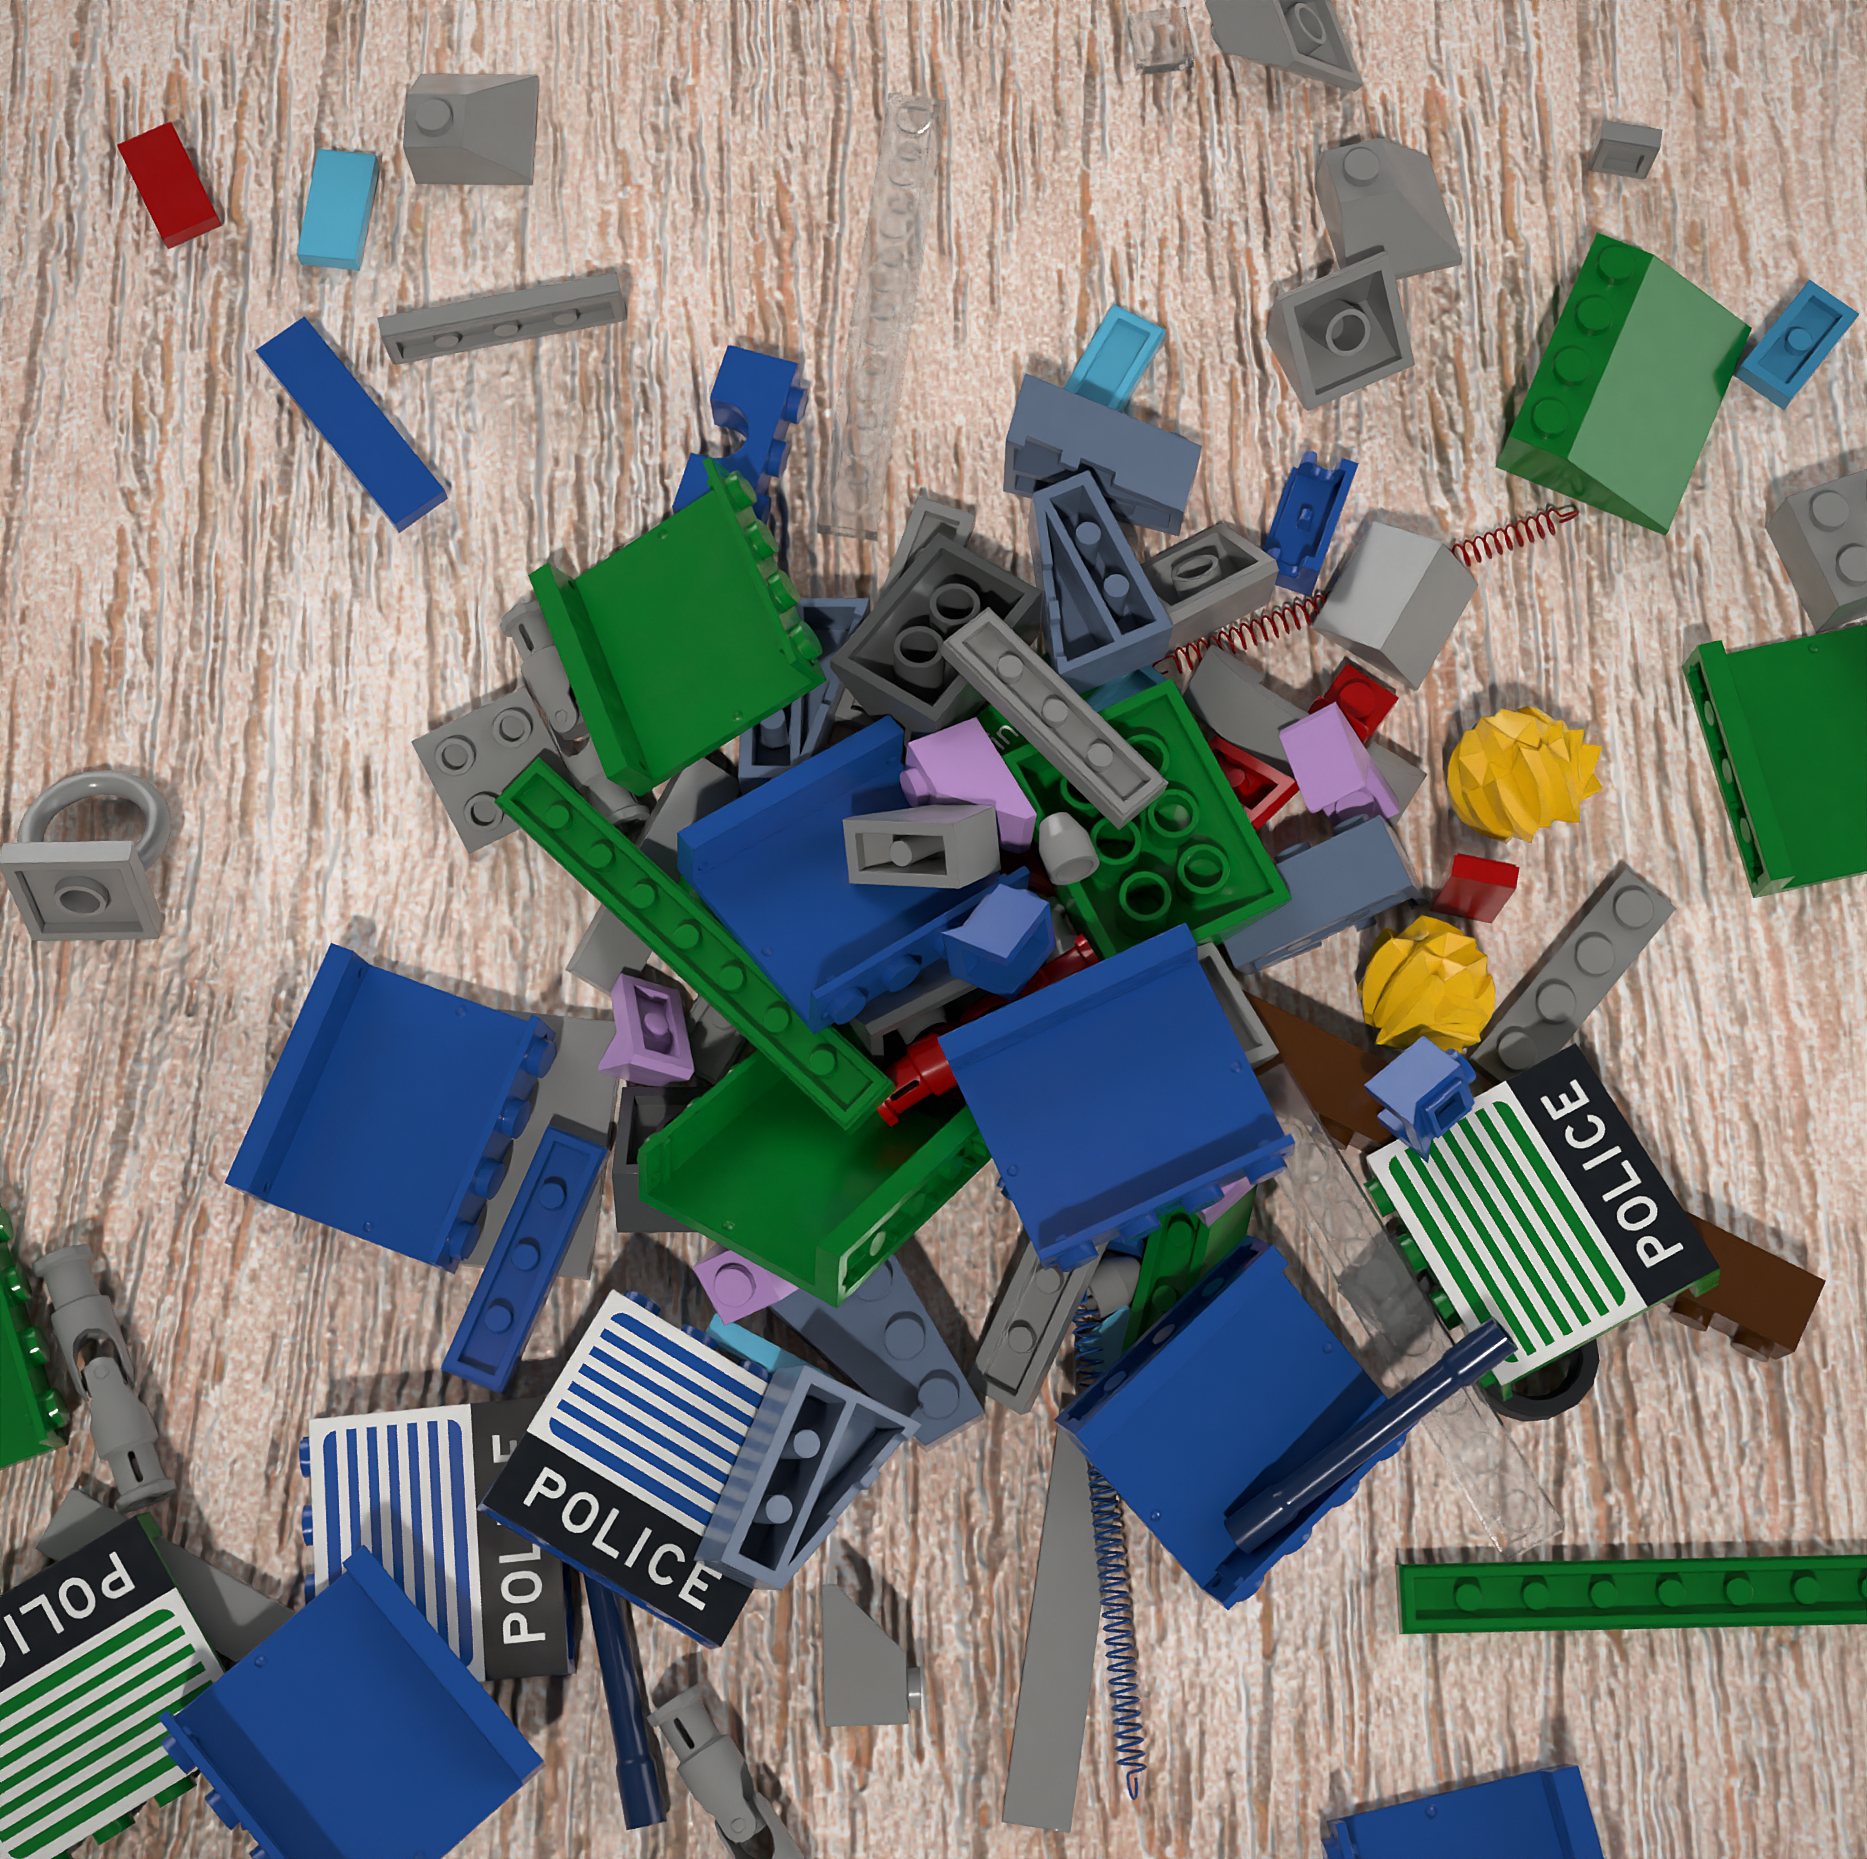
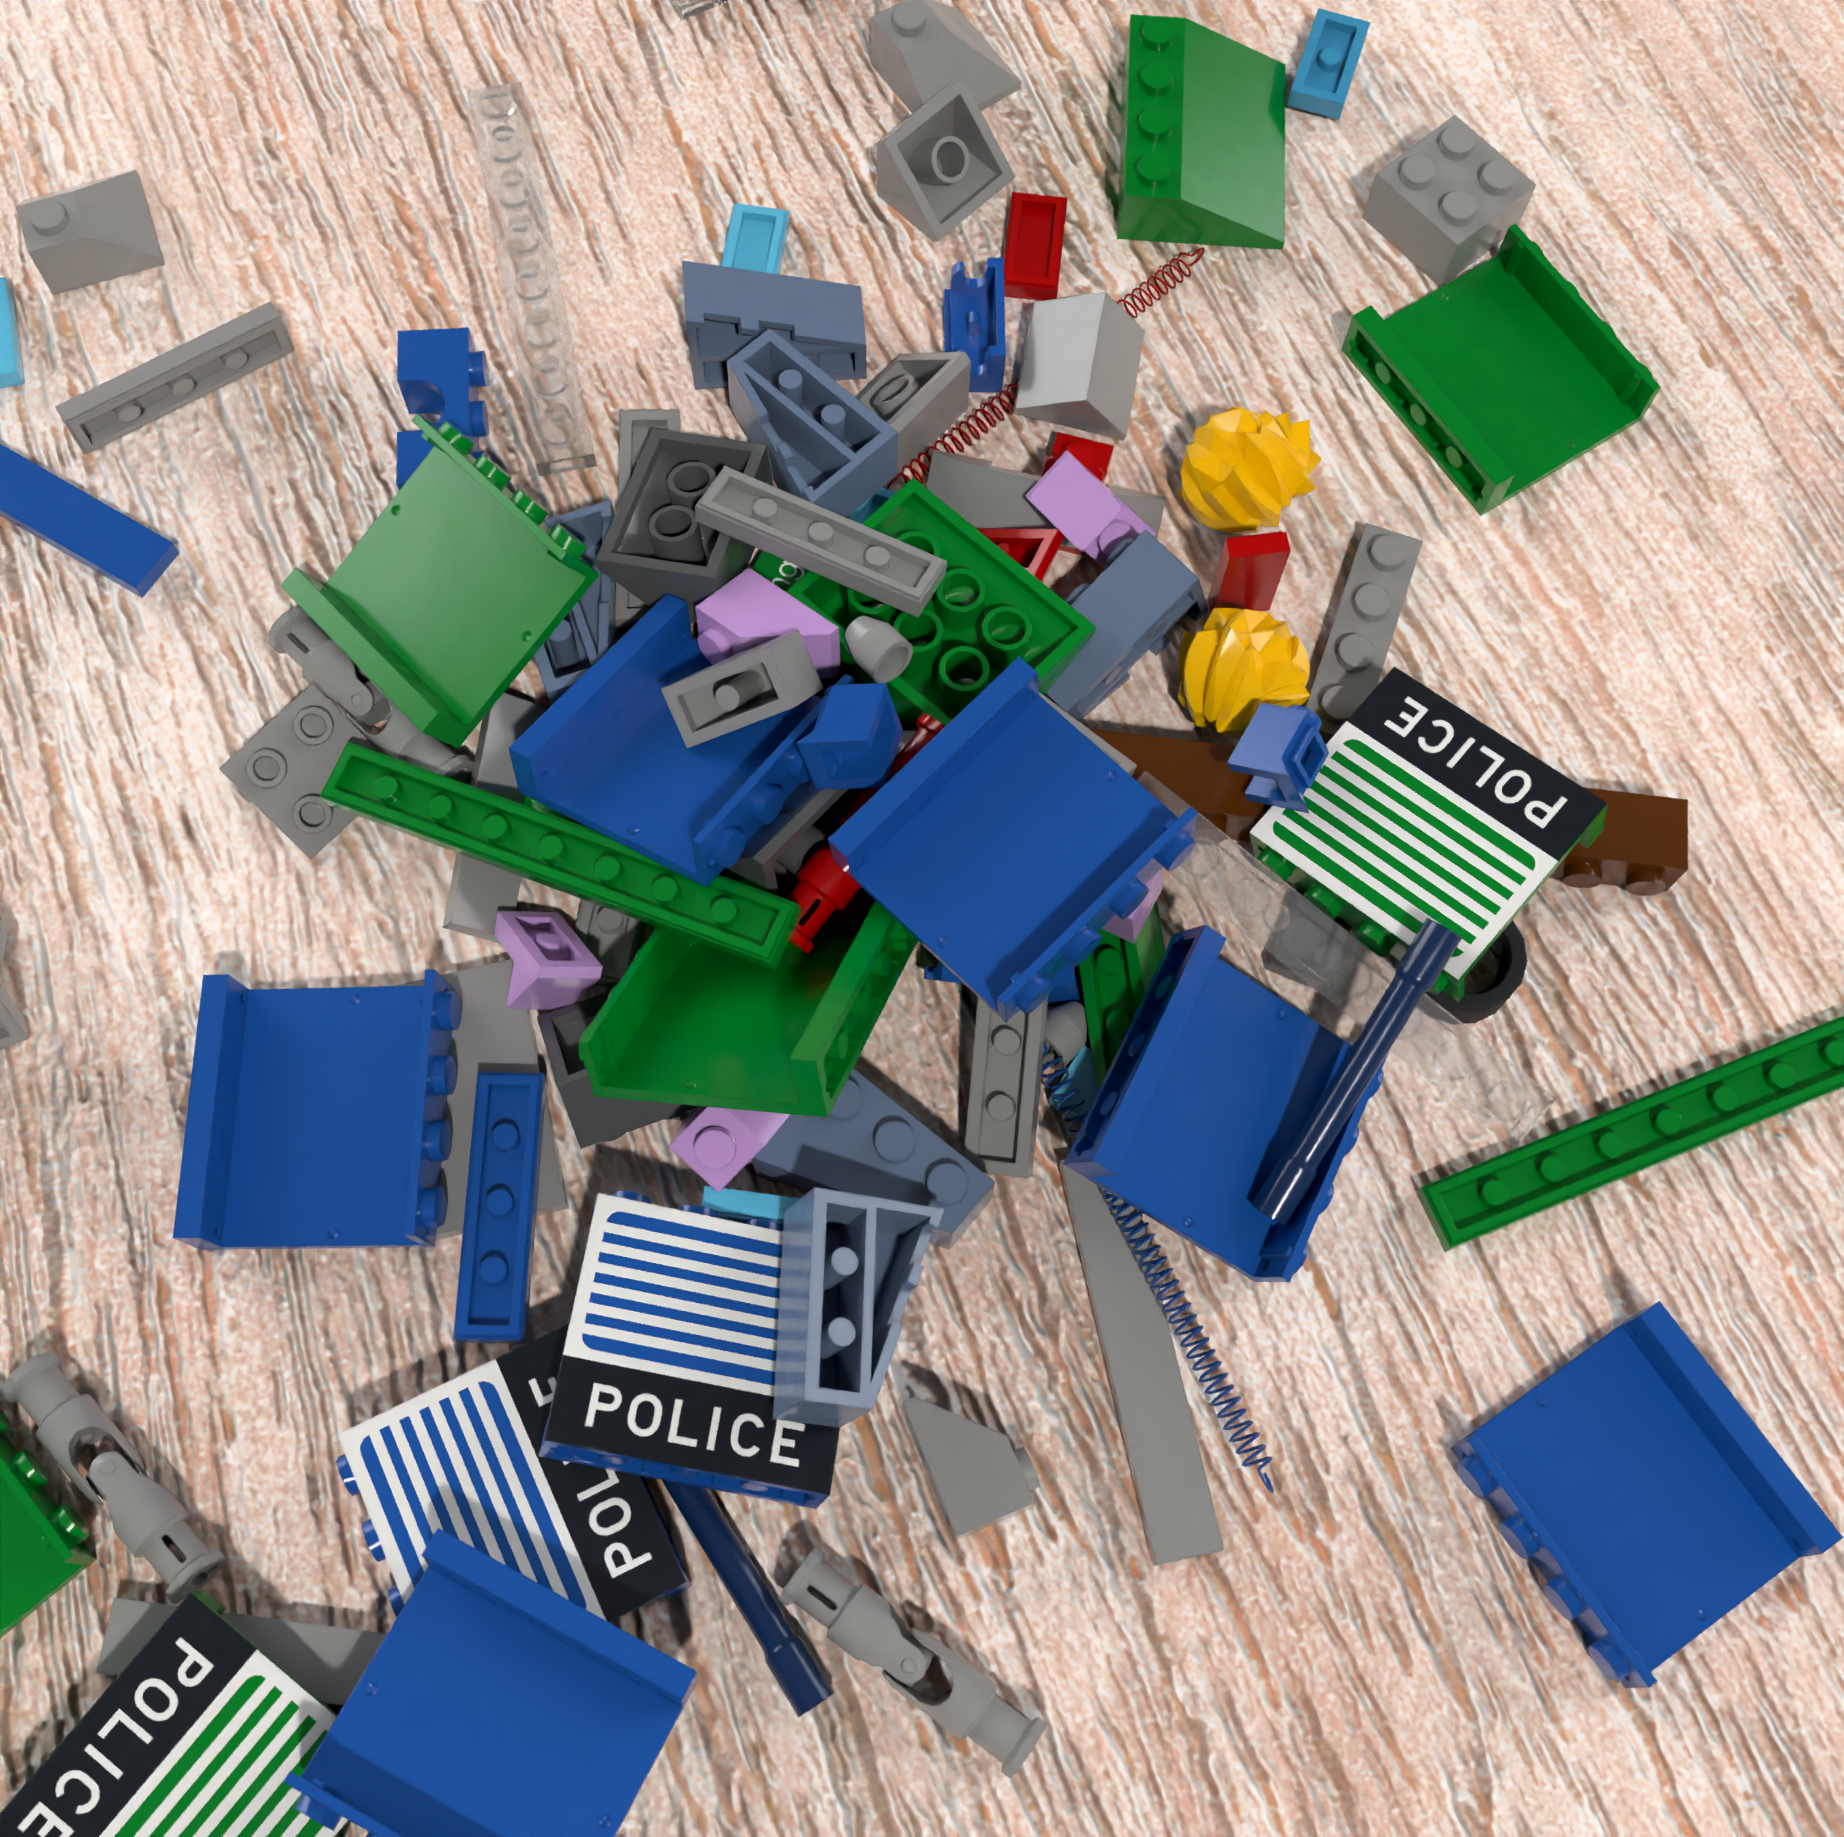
camera: 25 degrees left, 5 degrees down
none -> red tile [1004,192,1067,301]

